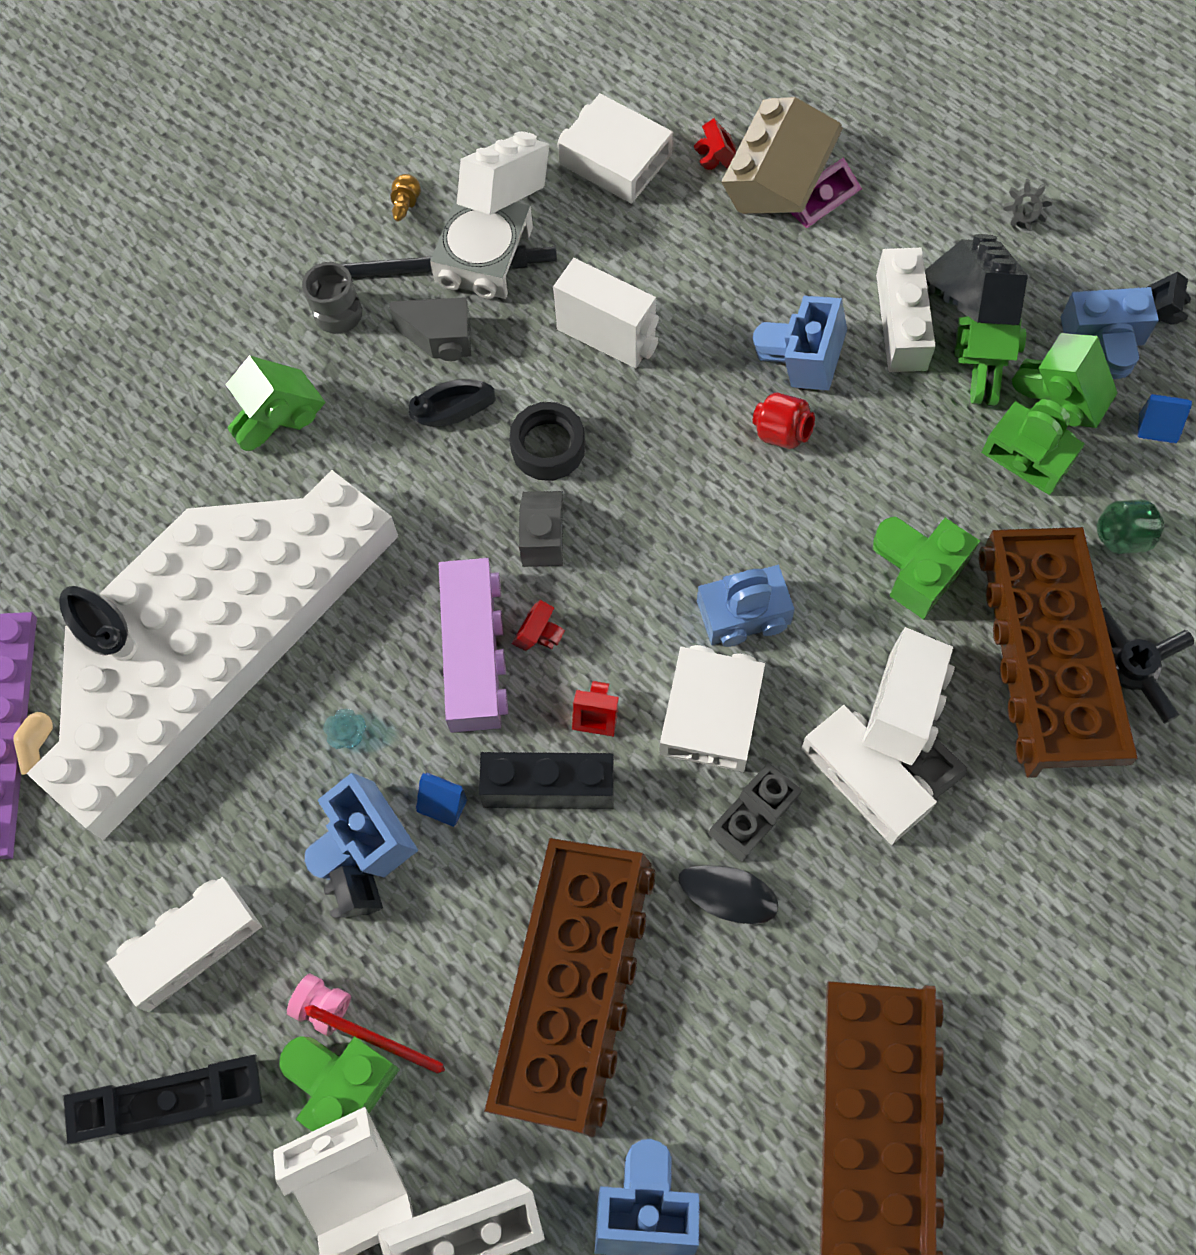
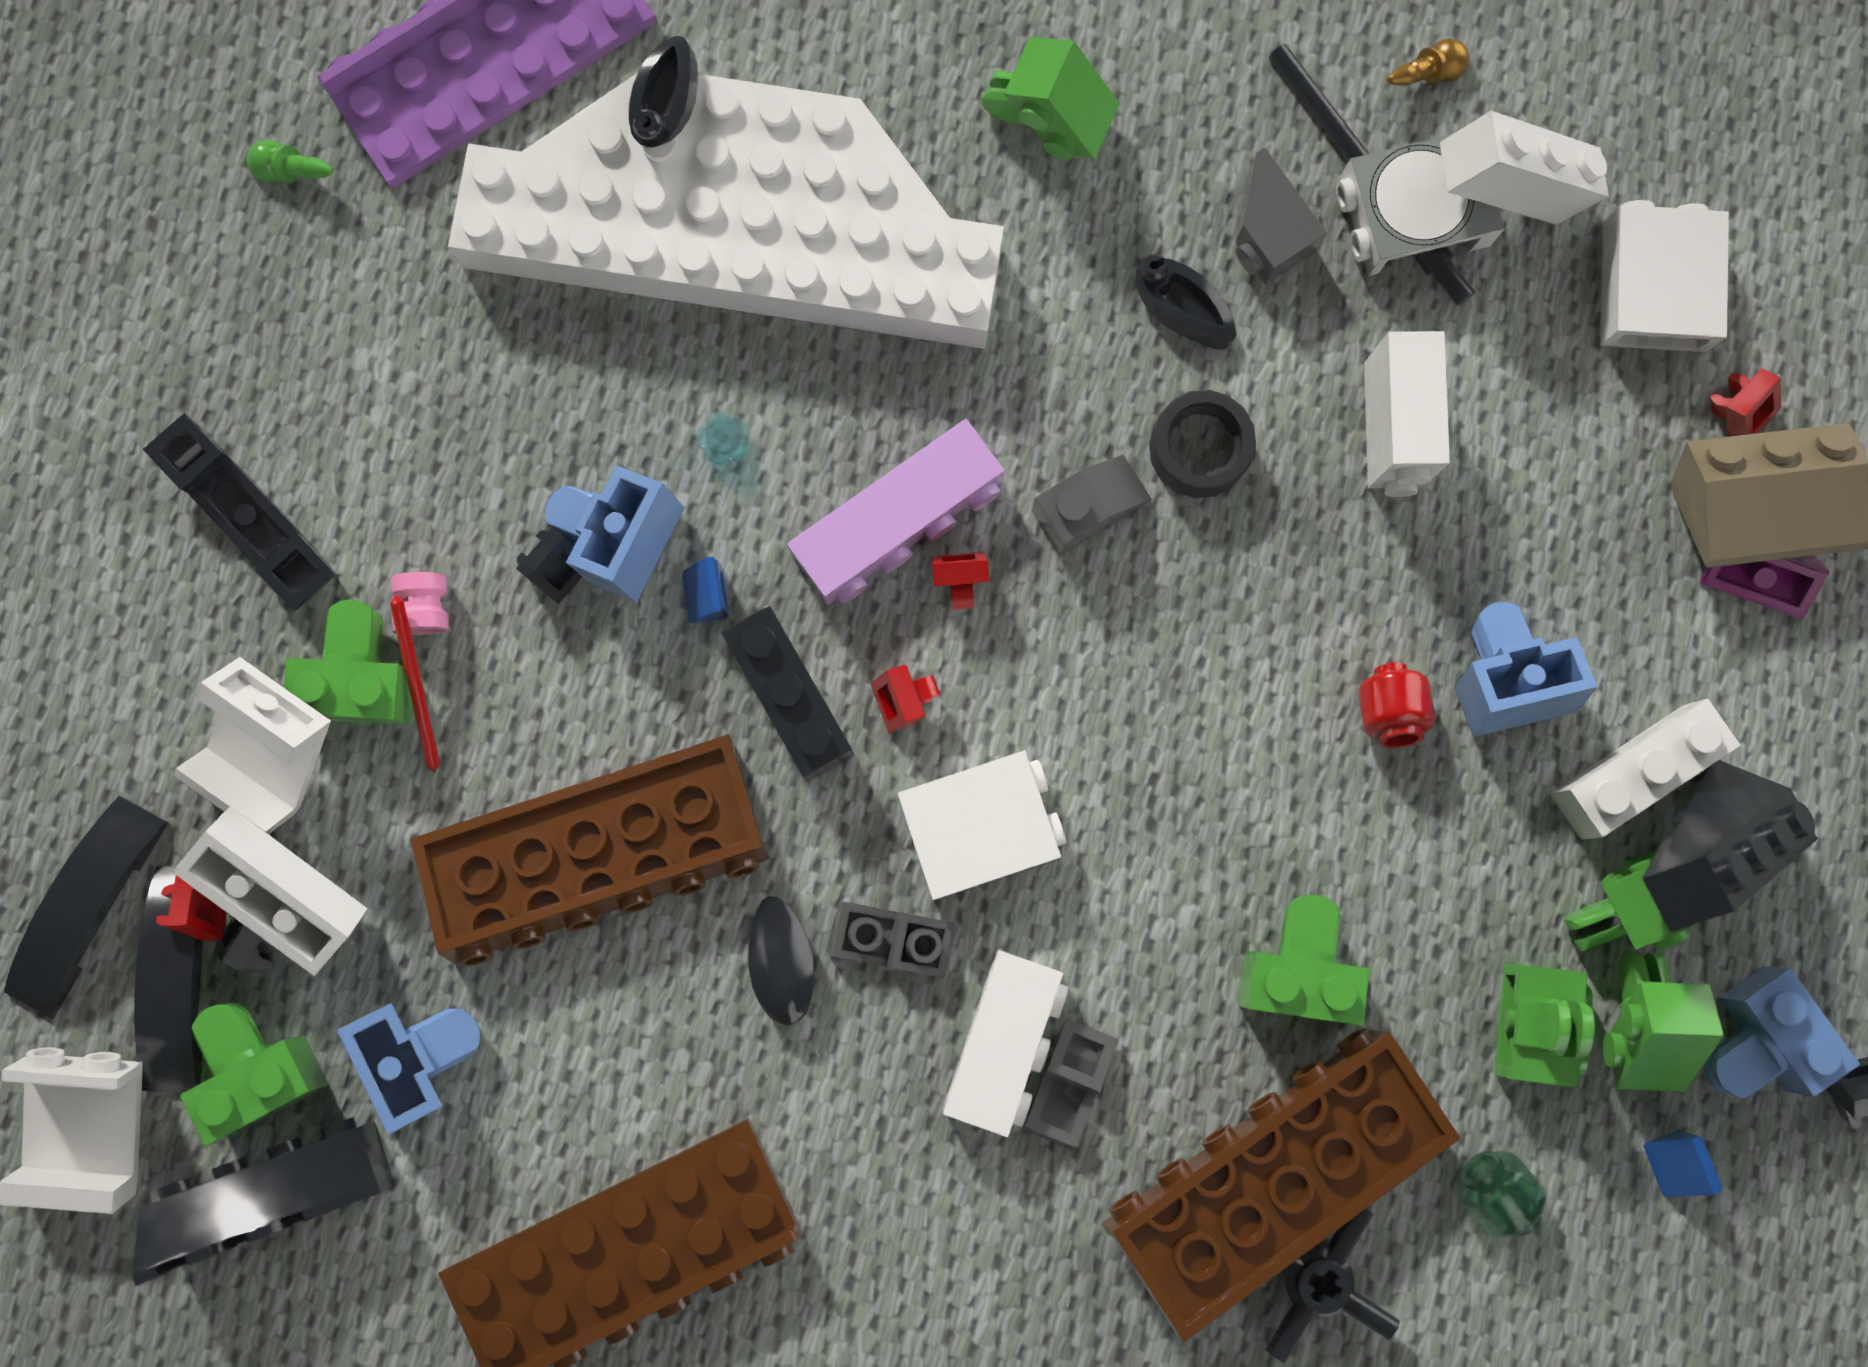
camera: 55 degrees right, 15 degrees up
tan arm [13,712,53,775] -> none
white brick [107,877,262,1012] -> none
dark grey wheel [302,262,362,334] -> none
medium blue brick [697,565,795,647] -> none
white brick [862,627,955,766] -> none

